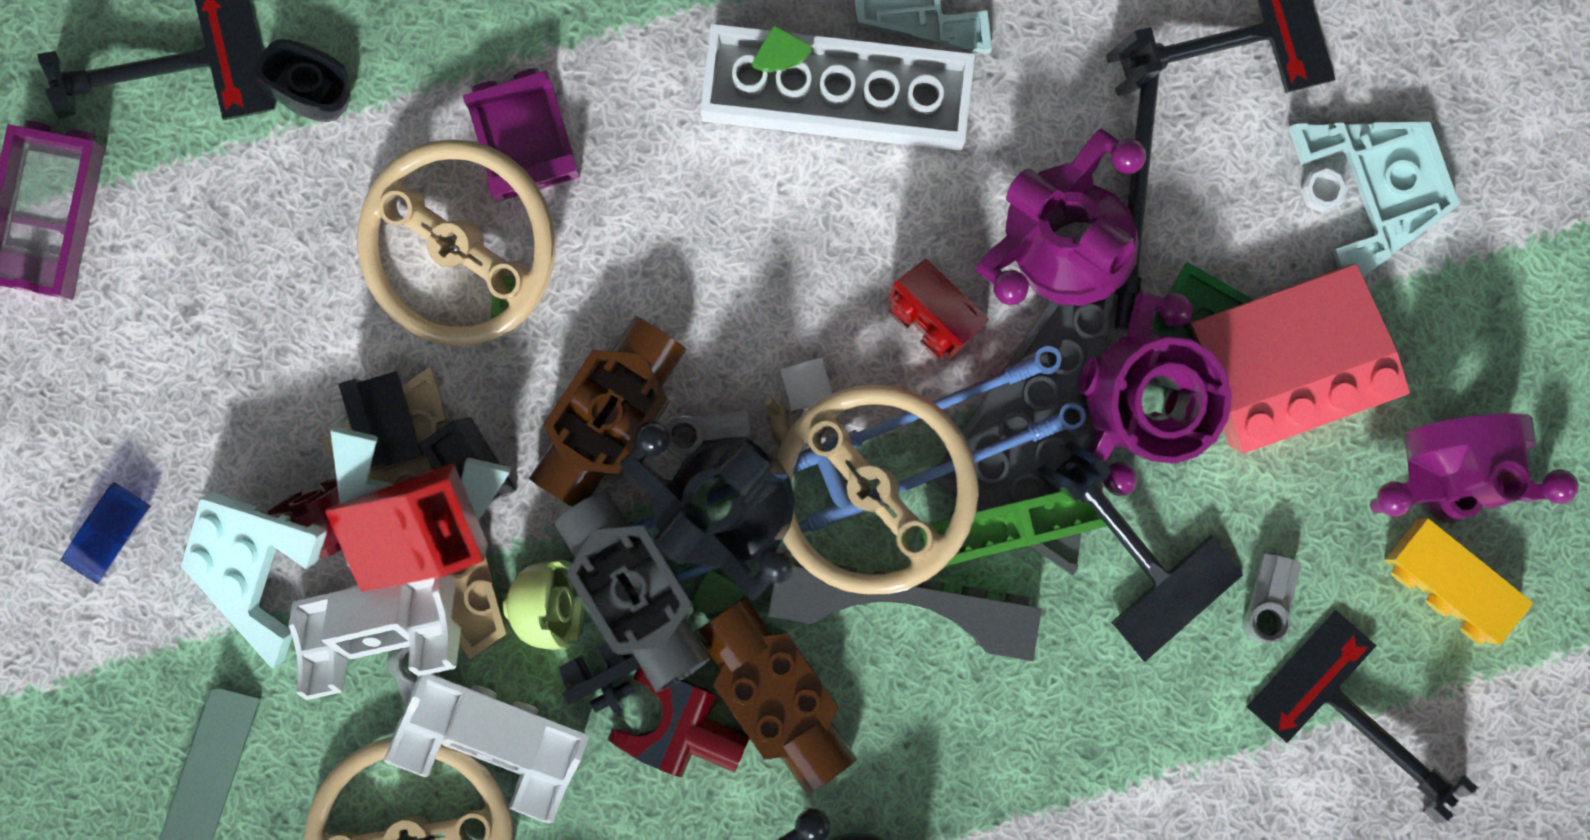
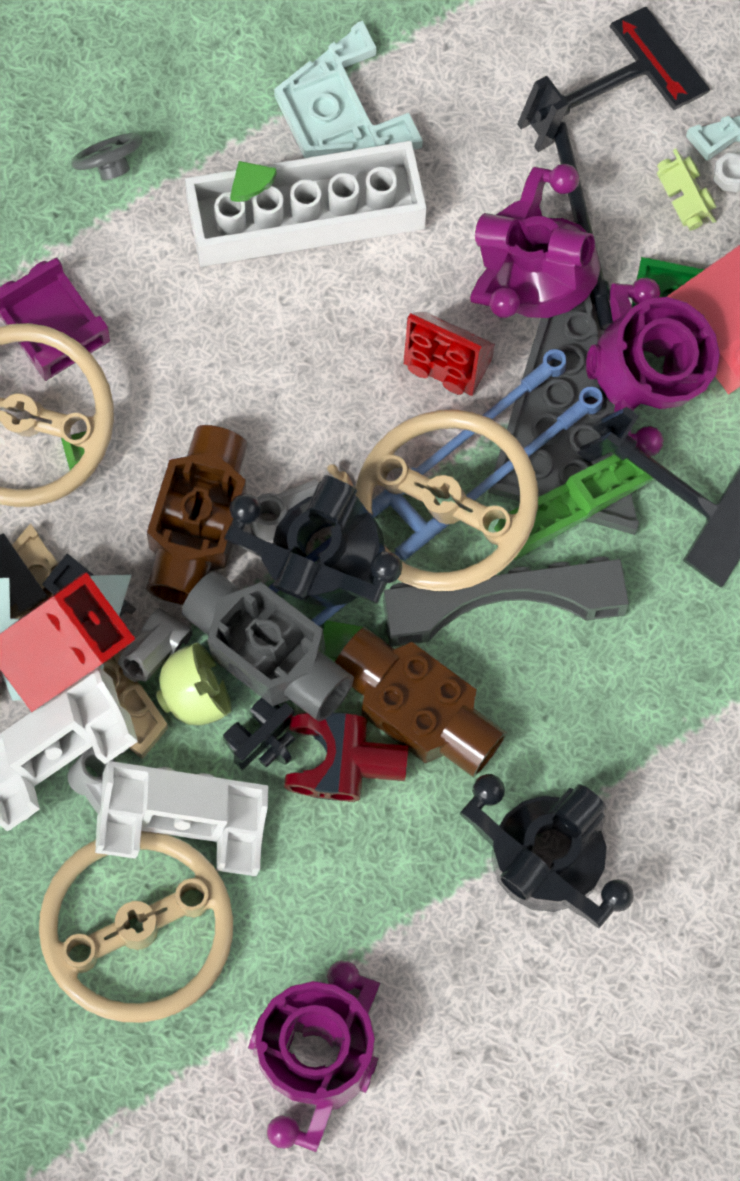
camera: 25 degrees left, 15 degrees down
white tile [780,357,832,412] -> none
none -> light grey piece [118,608,193,682]
none -> yellowish green hinge [657,149,717,231]

